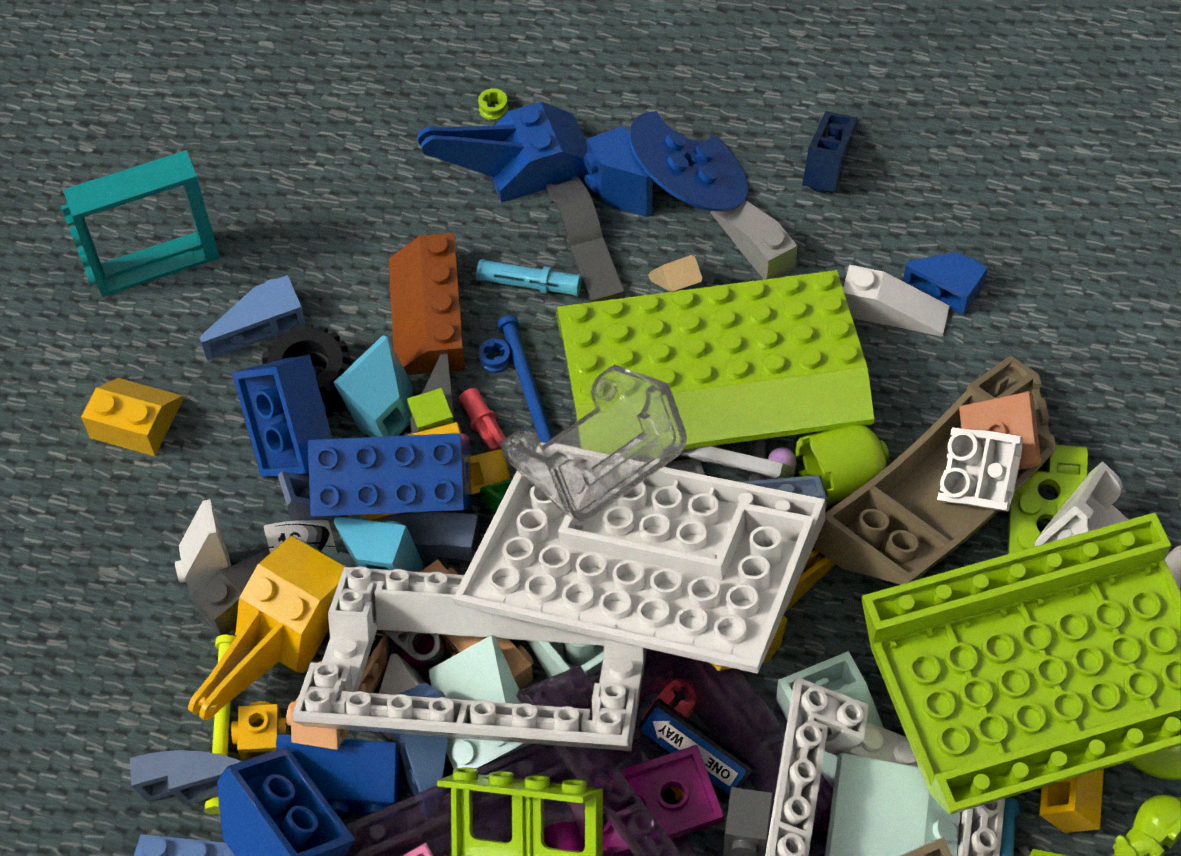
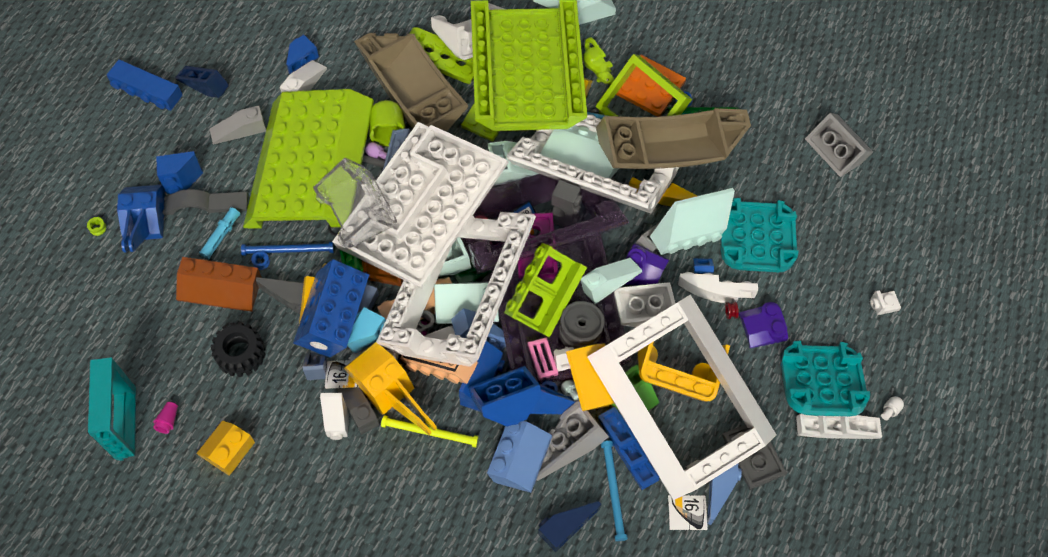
camera: 80 degrees left, 5 degrees up
sand blue slope [130,750,242,805] -> none
medium blue slope [199,275,306,360] -> none
yellow brick [231,701,289,761] -> none
blue slope [232,355,334,477] -> none
medium azure slope [333,335,413,437] -> none
lime tile [407,388,454,432] -> none
coral axle [458,388,508,452] -> none
blue piece [629,111,748,212] -> none
tan slope [648,255,702,291] -> none
light grey tile [677,446,793,479] -> none
white slope [937,427,1023,512] -> none
nougat plate [959,391,1042,470] -> none
none -> blue brick [107,60,182,111]
none -> dark pink cone [153,402,178,434]

